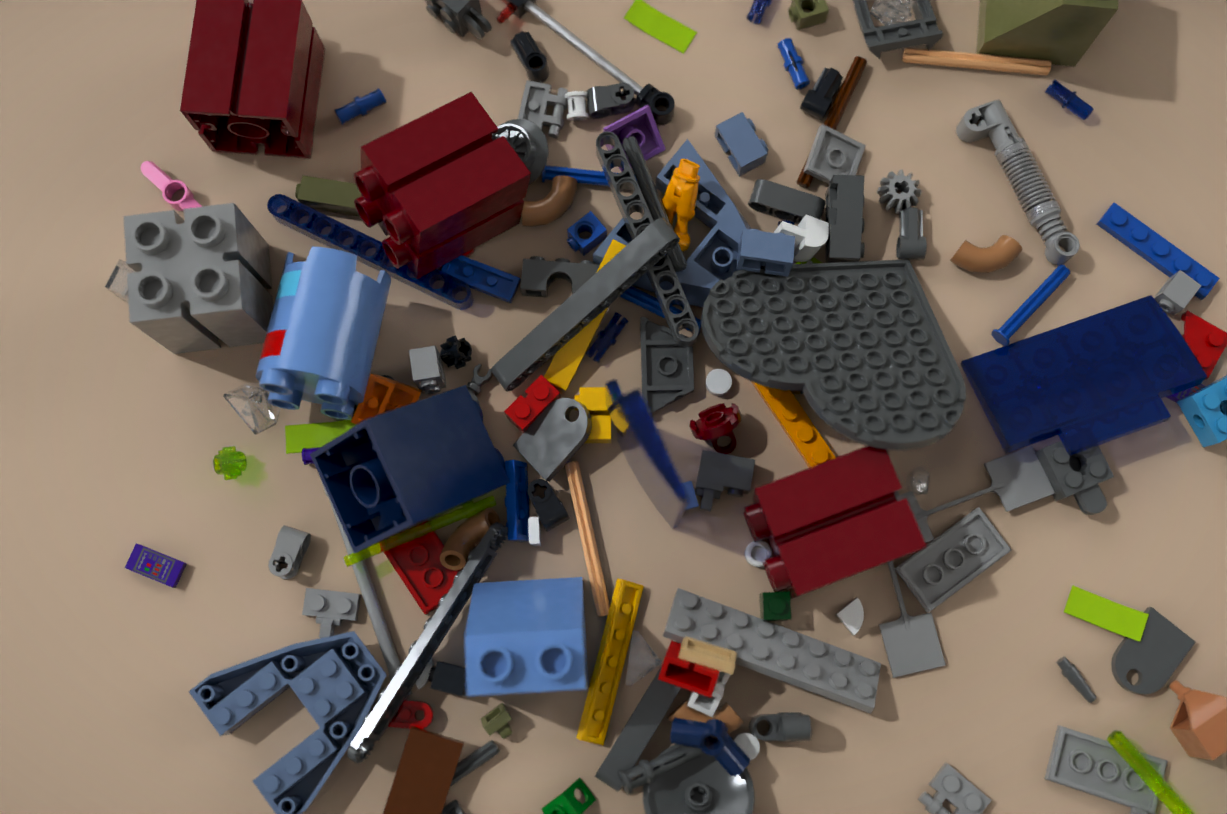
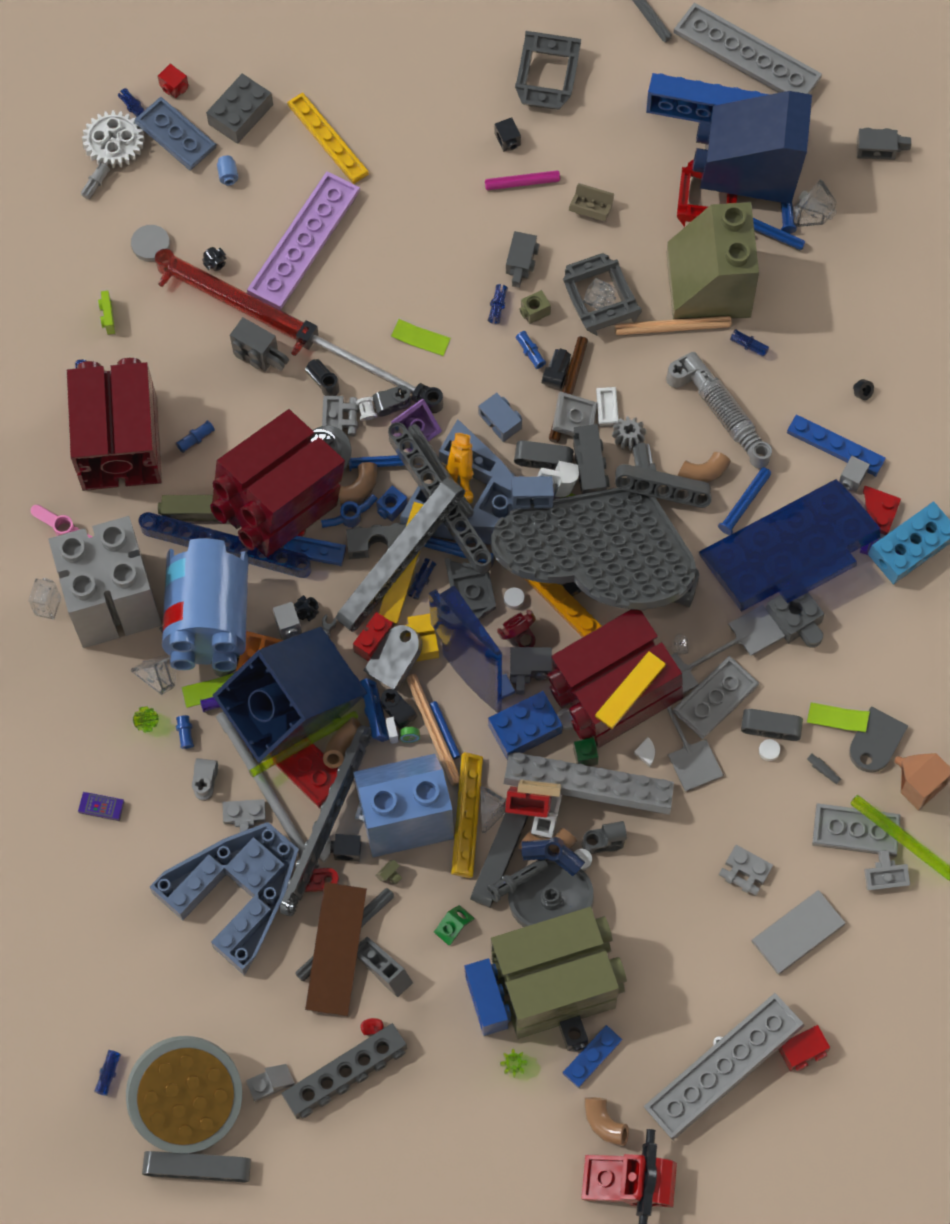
camera: 10 degrees left, 10 degrees down
none -> blue pin [176,715,194,749]
none -> blue piece [321,494,378,528]
none -> bright green tile [399,727,420,743]
none -> blue bar [429,701,461,760]
none -> blue brick [488,691,563,761]
none -> yellow tile [595,651,666,729]
none -> white tile [596,387,619,427]
none -> dark grey beam [615,464,712,508]
none -> dark grey beam [741,709,803,741]
none -> white tile [759,739,780,761]
none -> black tile [853,379,874,400]

